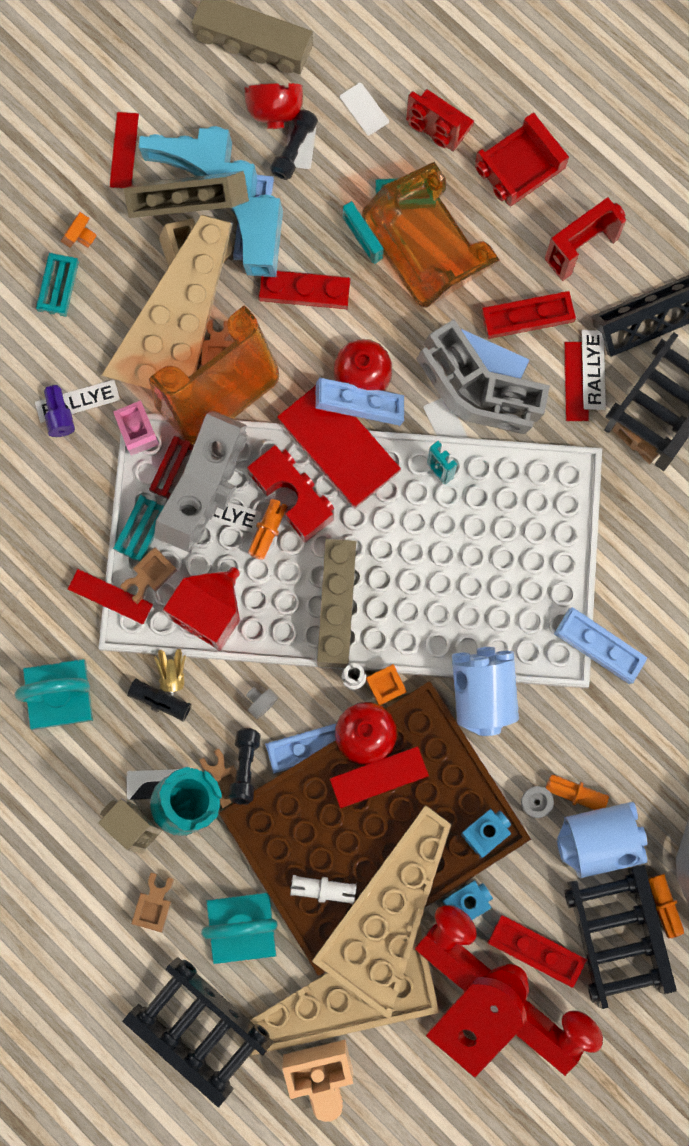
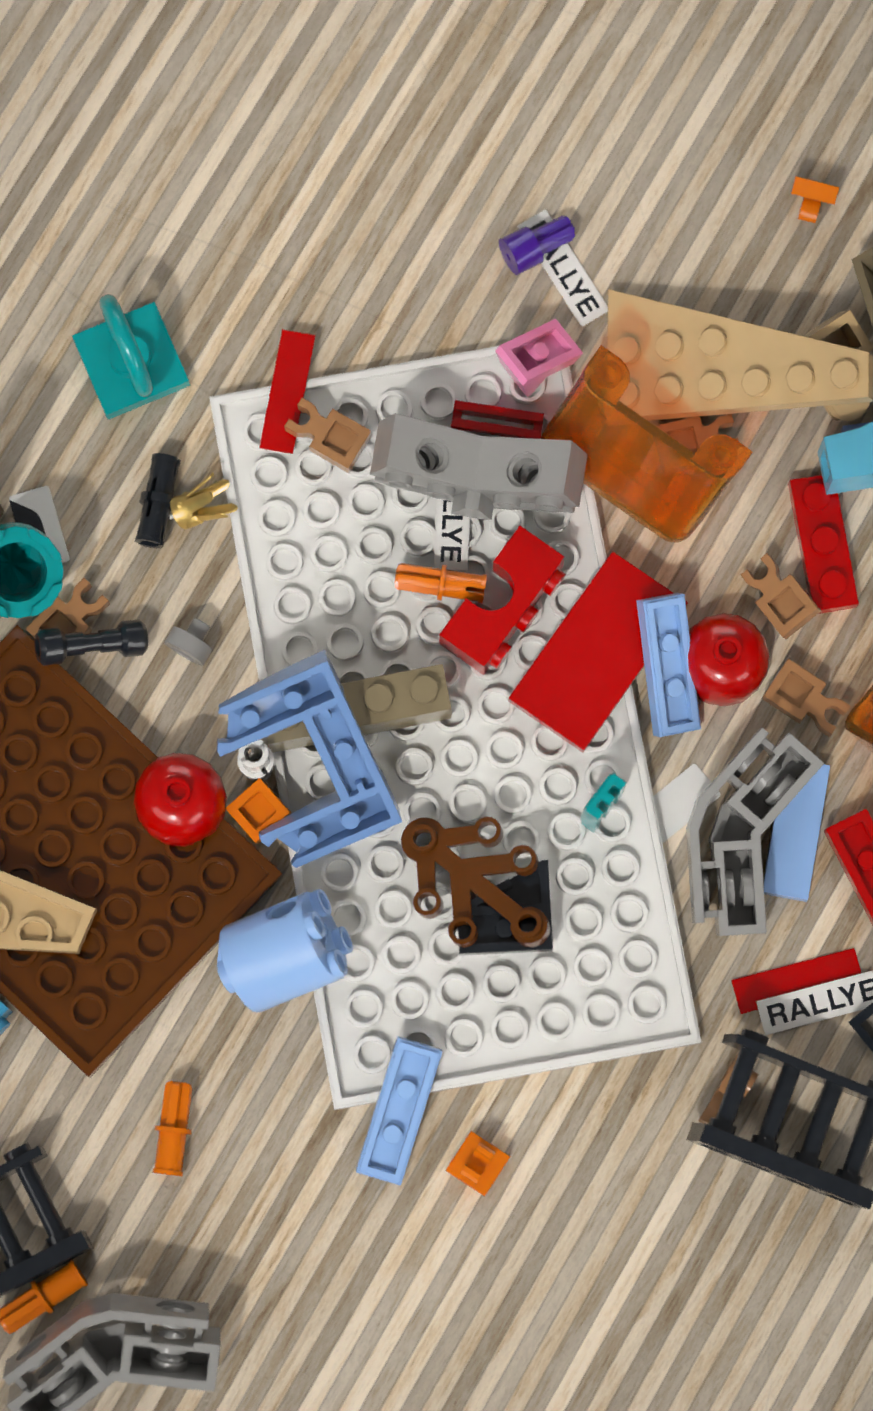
camera: 75 degrees right, 0 degrees up
teal tile [36,253,79,317] -> none
teal tile [113,495,164,562] -> none
red piece [163,567,240,651] -> none
light blue tile [265,723,337,774] -> none
red tile [330,746,429,809] -> none
dark azure brick [461,809,511,859] -> none
light grey tile [521,786,554,818] -> none
light blue cylinder [557,802,647,878] -> none
none -> medium blue wedge [217,650,402,868]
none -> reddish brown plant [401,817,550,948]
none -> orange tile [446,1131,510,1197]
none -> black wing [458,860,553,956]
none -> medium nougat plate [740,553,821,639]
none -> medium nougat plate [762,658,850,737]

